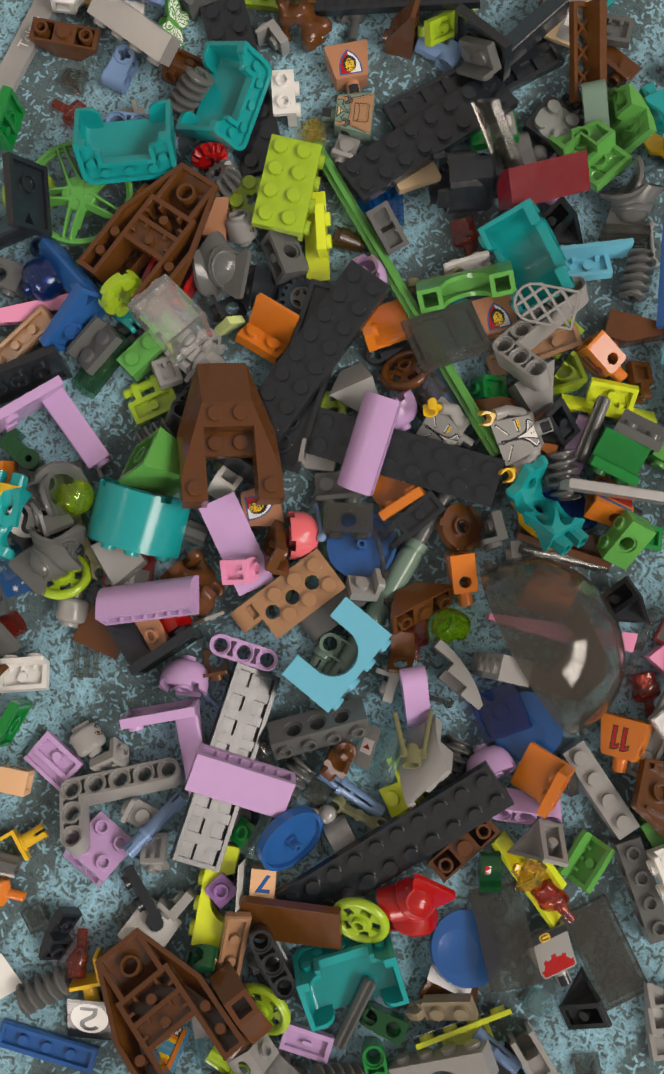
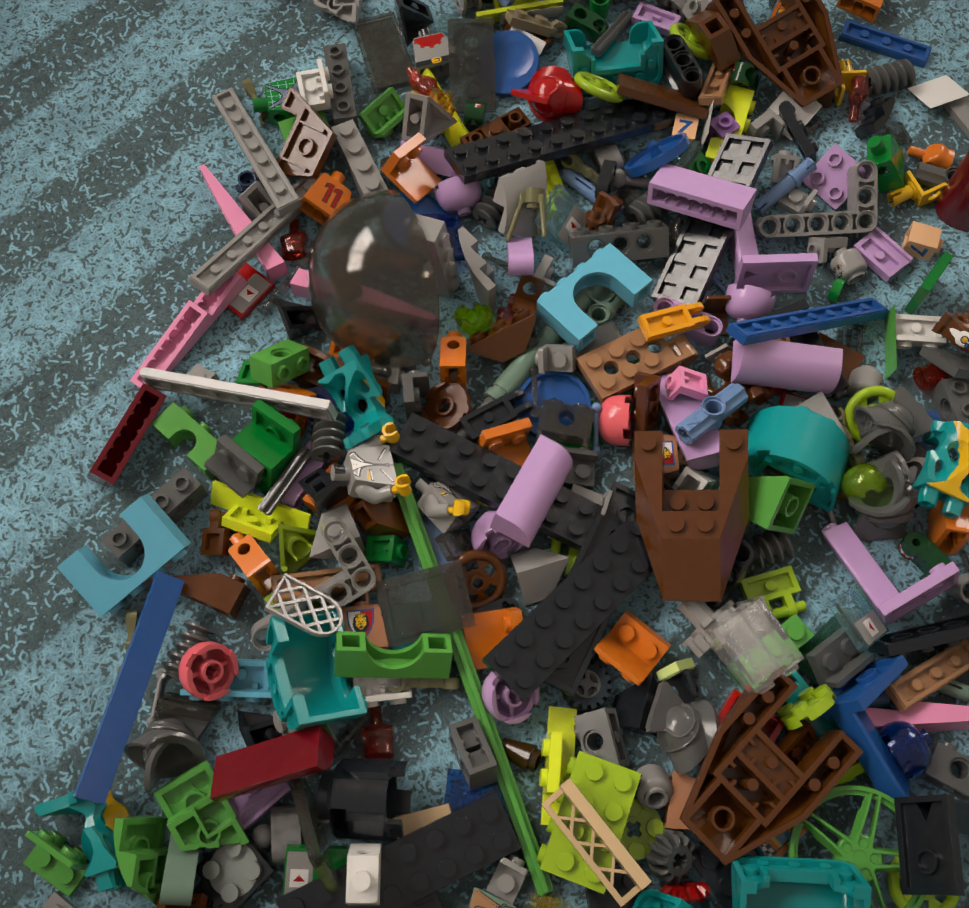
camera: 175 degrees left, 15 degrees down
sticker [67,999,112,1040] -> none
none -> coral cylinder [179,641,239,701]
none -> white torso [346,843,382,905]
none -> tan fence [541,778,652,907]
none -> black beam [595,159,617,199]
none -> light orange hinge [637,302,710,342]
none -> medium blue piece [675,383,749,445]
none -> blue tile [726,298,889,346]
none -> green tile [827,278,846,304]
none -> clear light blue tile [827,584,889,652]
none -> green torso [867,134,905,194]
none -> bright green sticker [884,304,897,380]

